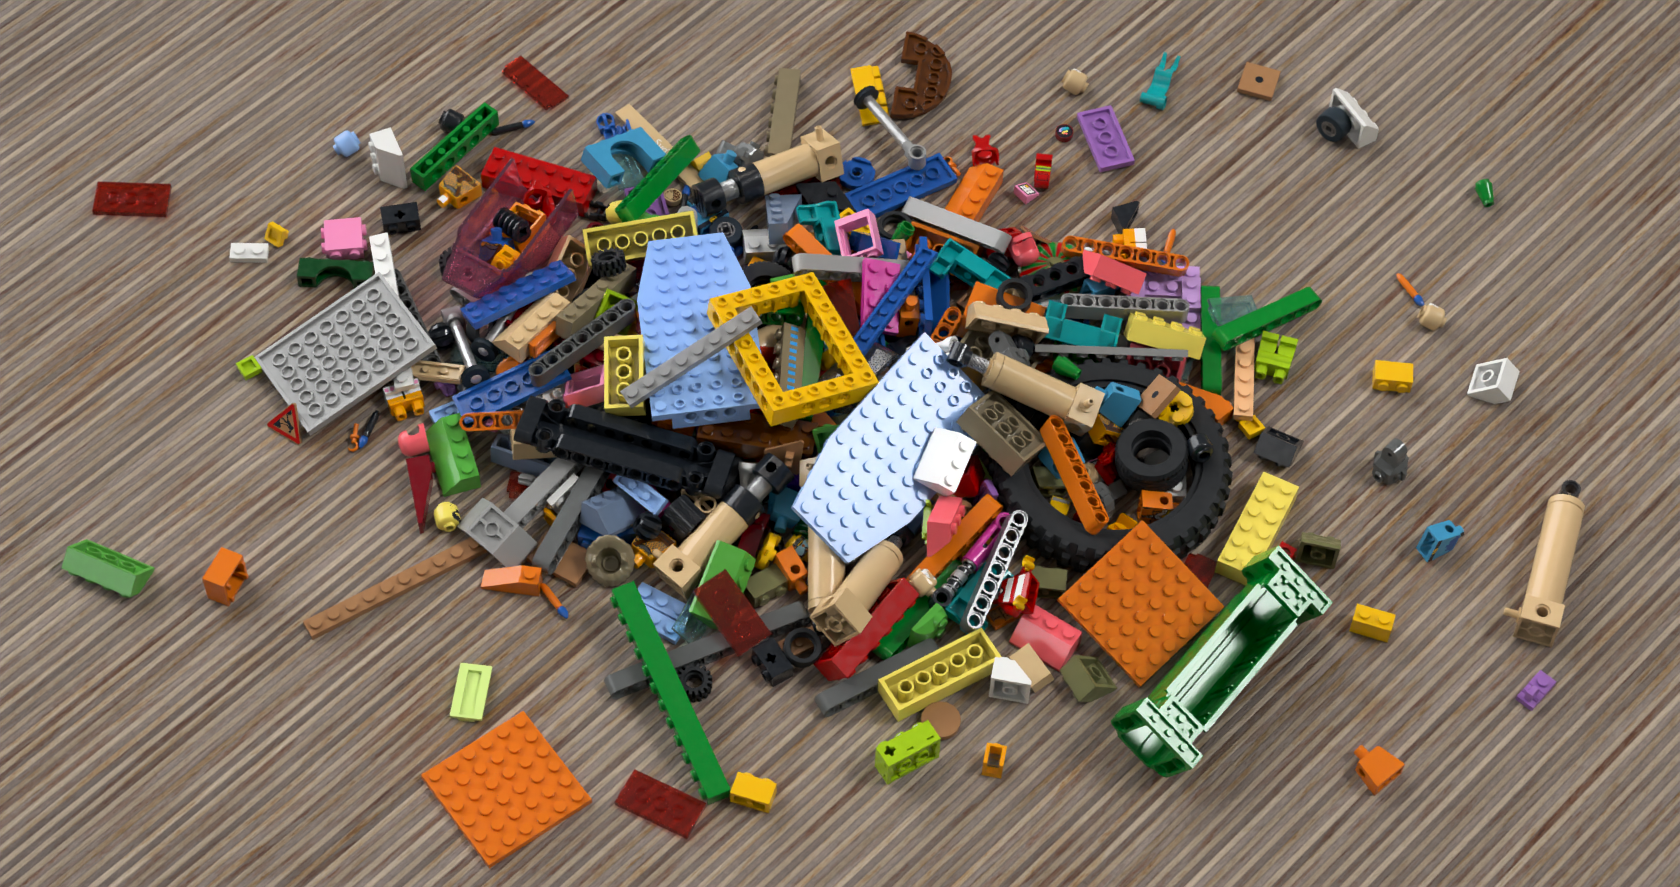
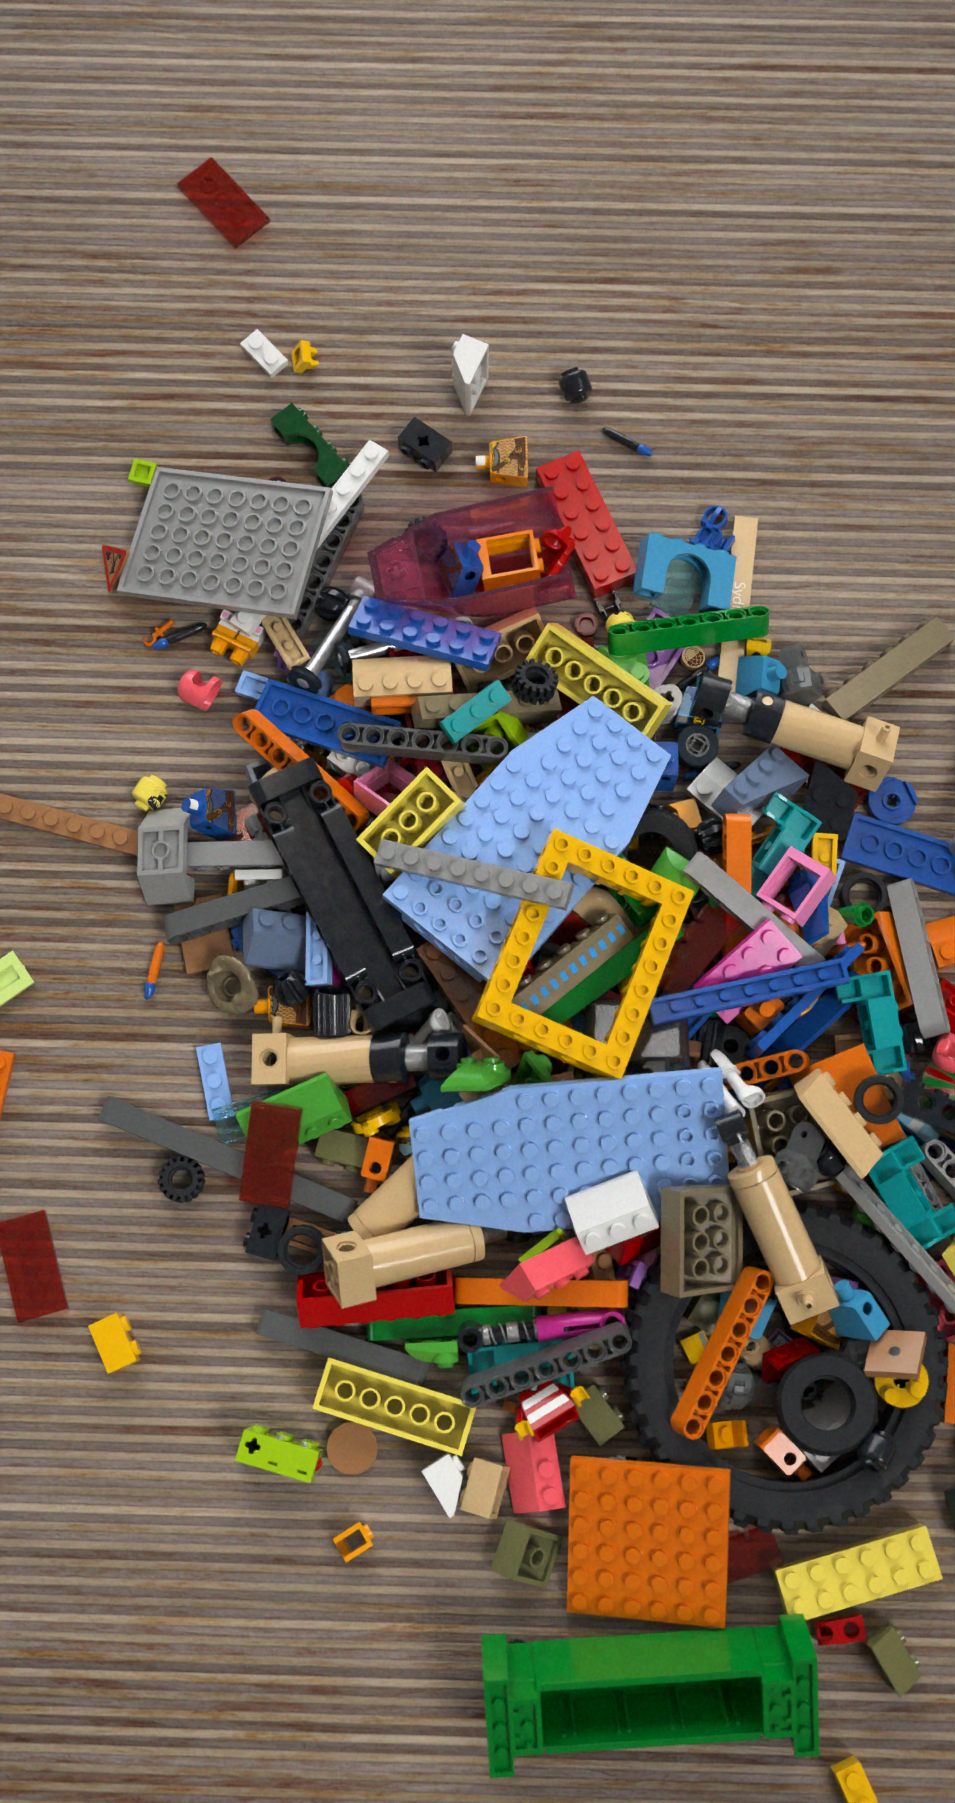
camera: 50 degrees right, 20 degrees up
bright pink brick [321,217,367,260] -> none
light blue head [333,130,361,157] -> none
dark red slope [406,455,436,534] -> none
green brick [410,102,499,191] -> none
bright green slope [425,413,481,497] -> none
orange slope [481,565,543,596] -> none
light orange window [489,244,521,277] -> none
black piece [493,207,531,243] -> none
clear red windscreen [502,56,569,110] -> none
green brick [610,581,731,805] -> none
light blue plate [638,582,691,625] -> none
tan head [908,568,937,597] -> none
green cone [1052,356,1082,380] -> none
none -> torso [181,788,236,841]
none -> teal plate [438,680,512,743]
none -> bright green slope [440,1056,511,1092]

